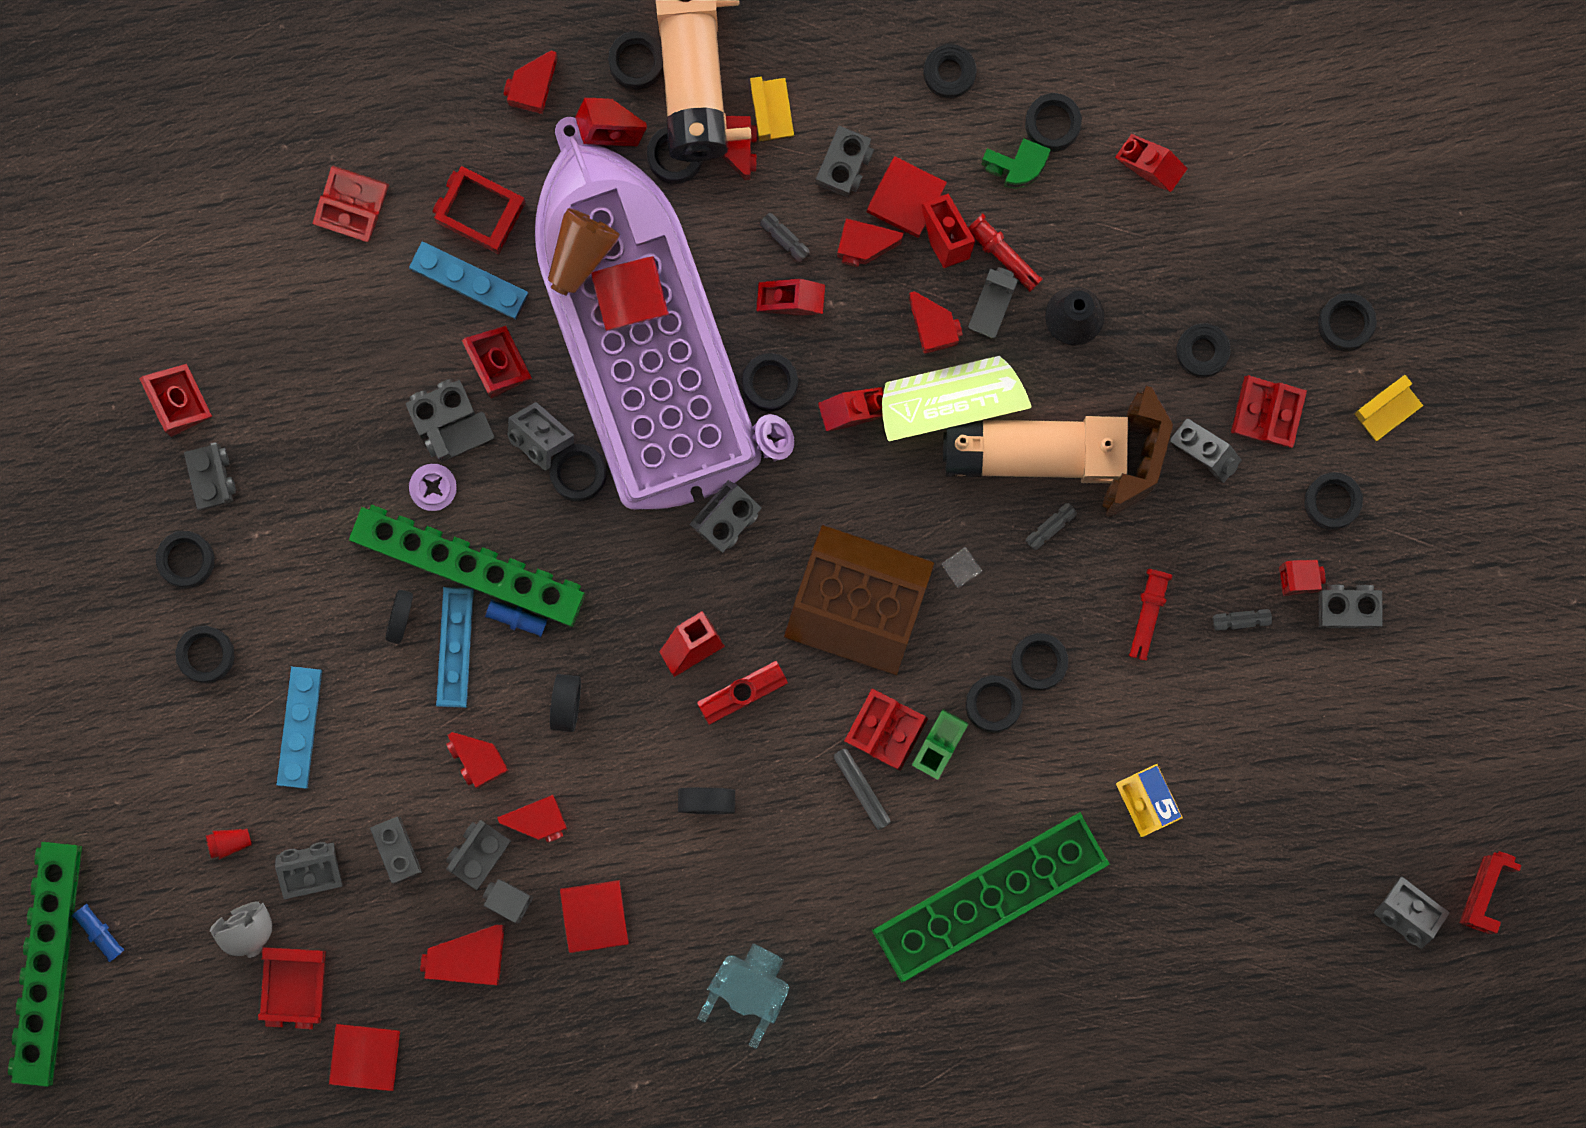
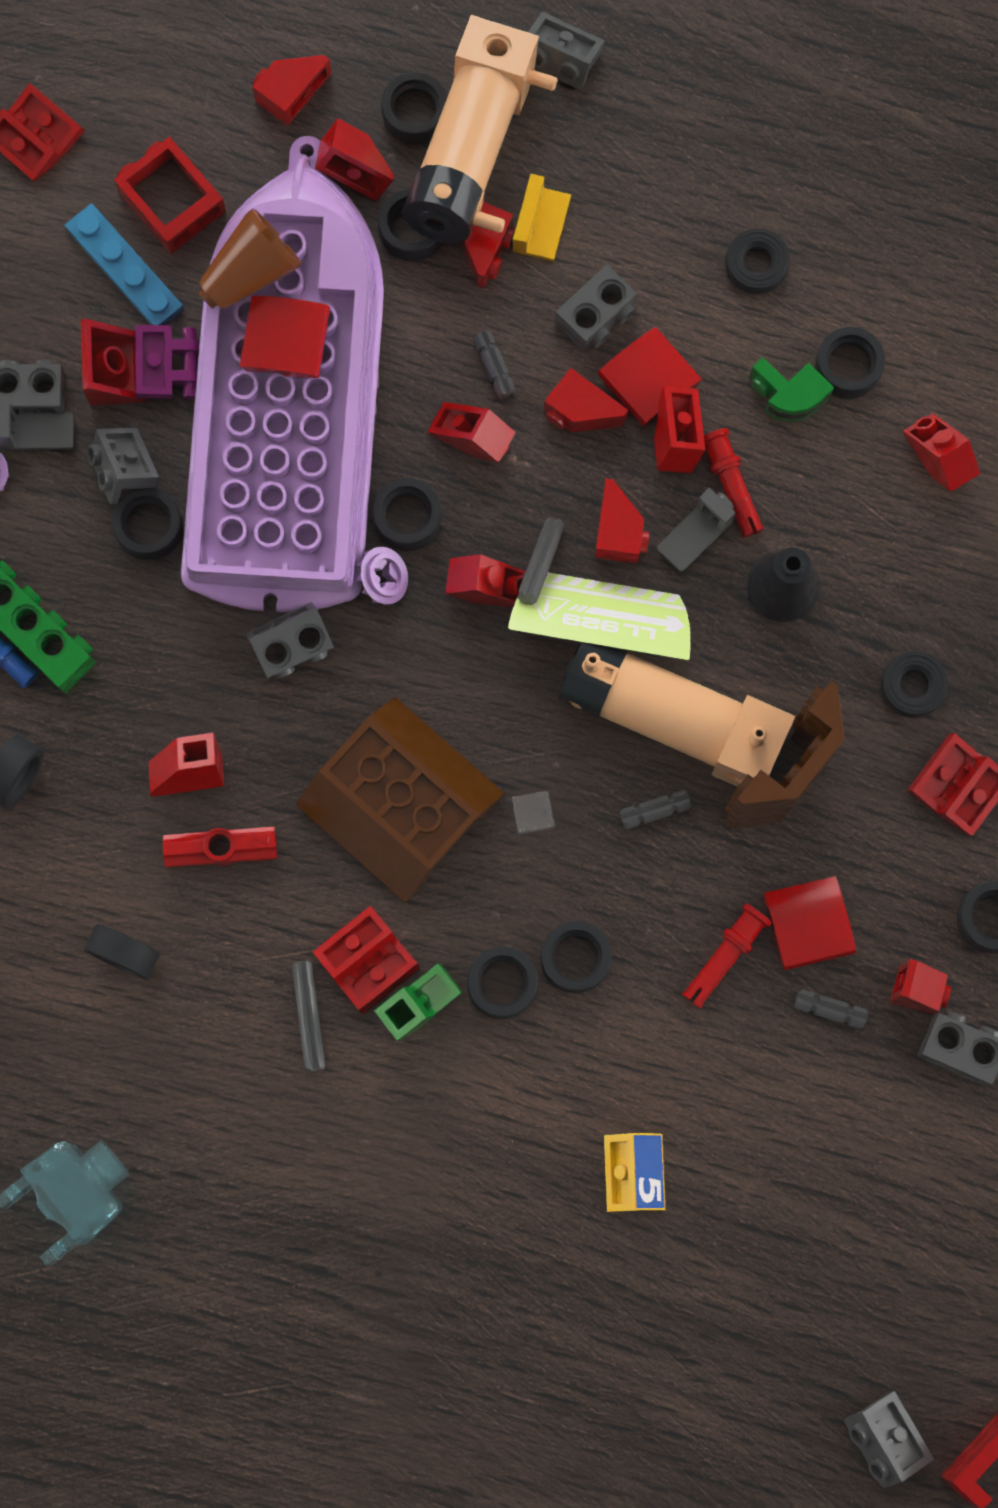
camera: 20 degrees right, 5 degrees down
green tile [872,812,1110,983] -> none
dark grey bracket [1170,419,1242,483] -> none
none -> magenta plate [135,325,200,400]
none -> dark grey axle [518,517,564,605]
none -> red slope [764,876,856,970]

